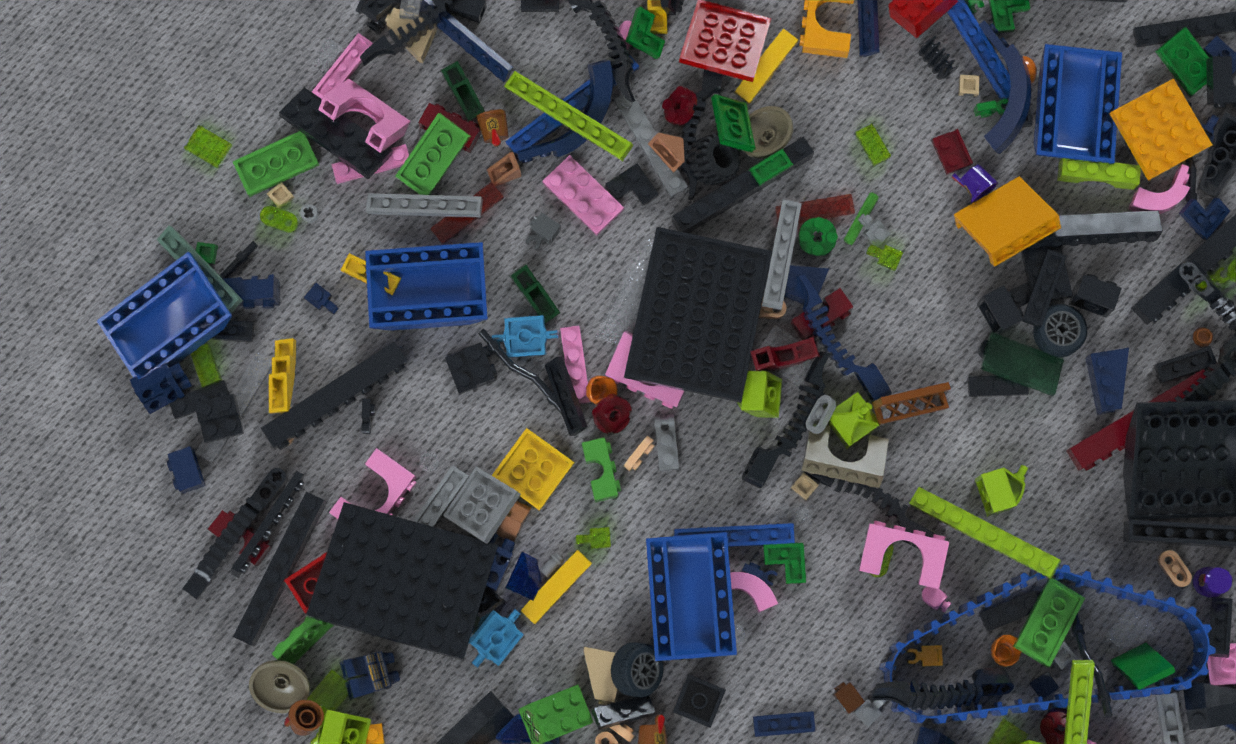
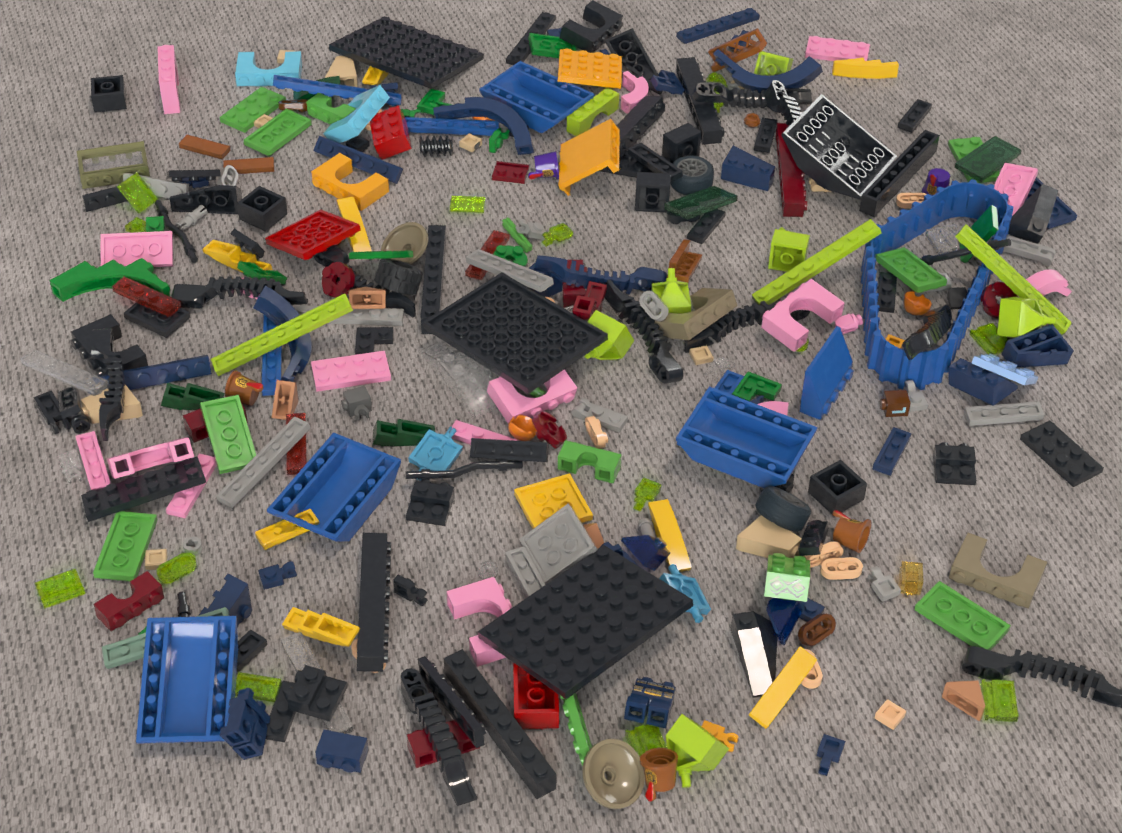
camera: 60 degrees left, 35 degrees down
green plate [749,148,793,186] -> none
none -> dark red arch [93,571,164,631]
none -> blue slope [799,326,854,420]

